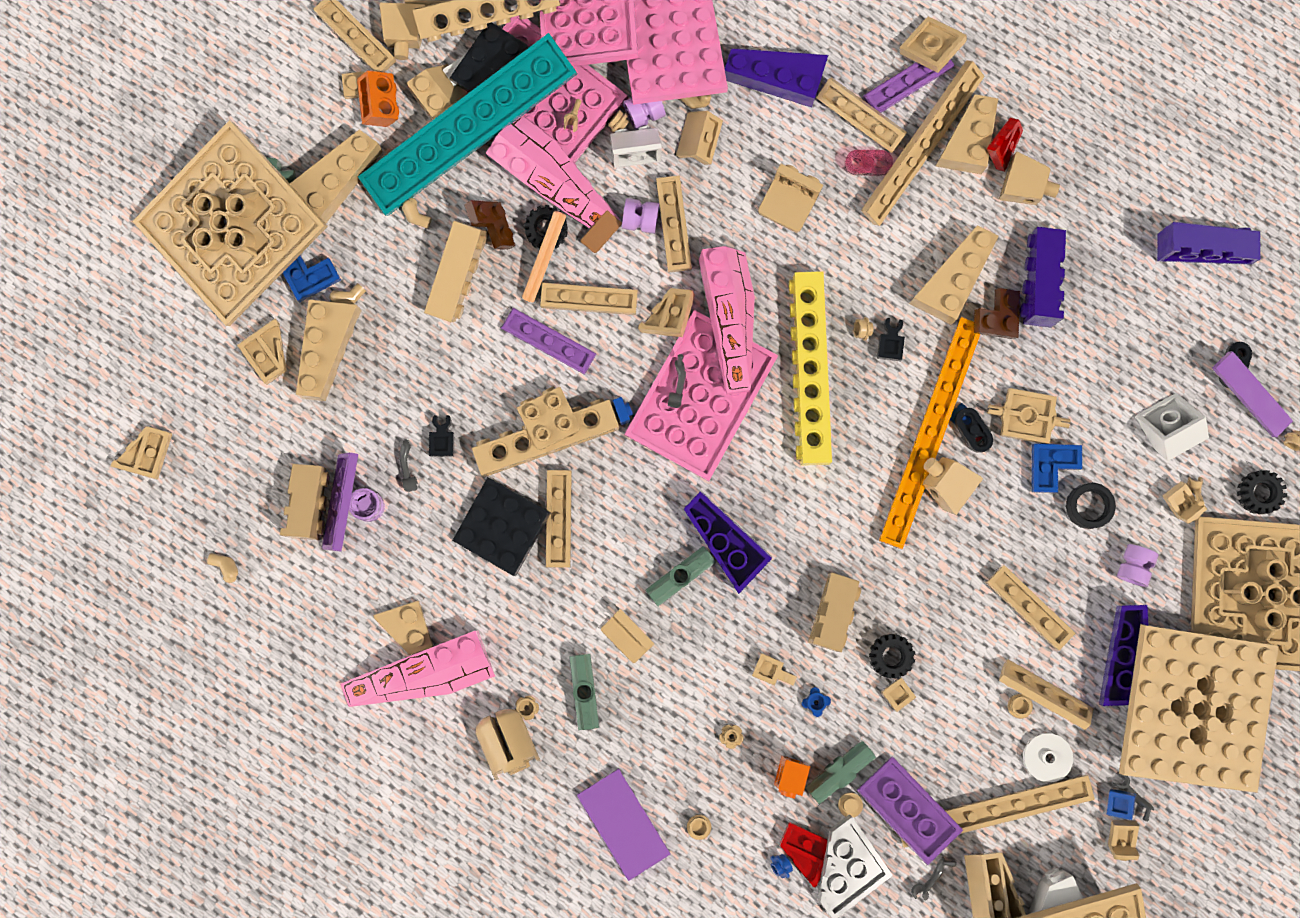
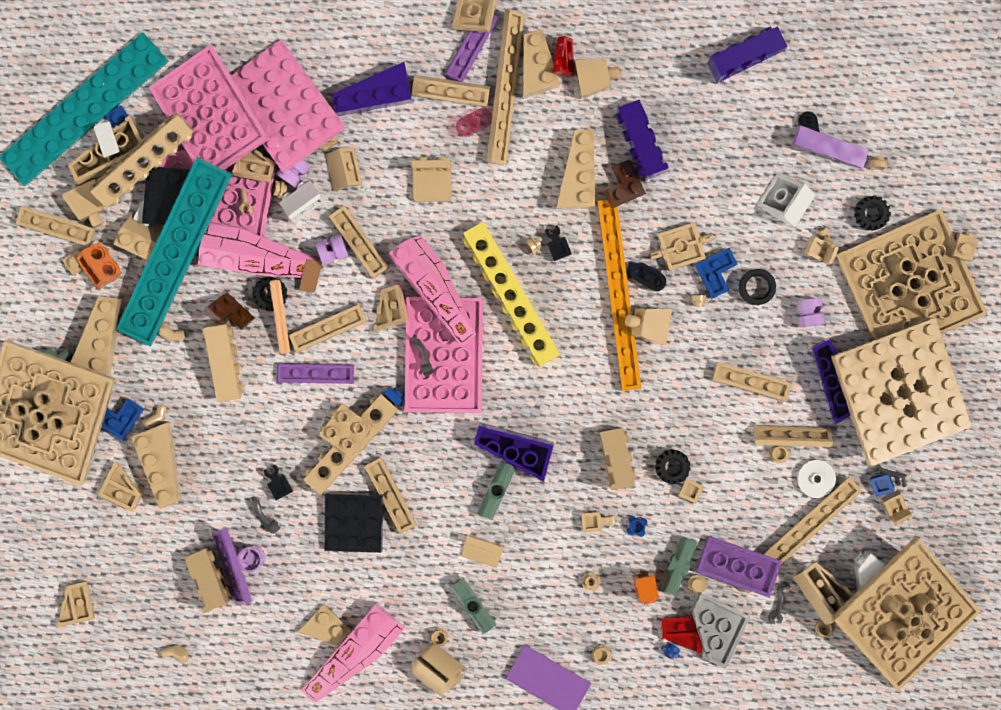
camera: 25 degrees left, 5 degrees up
none -> tan wing [233,150,275,183]
none -> tan plate [689,295,708,307]

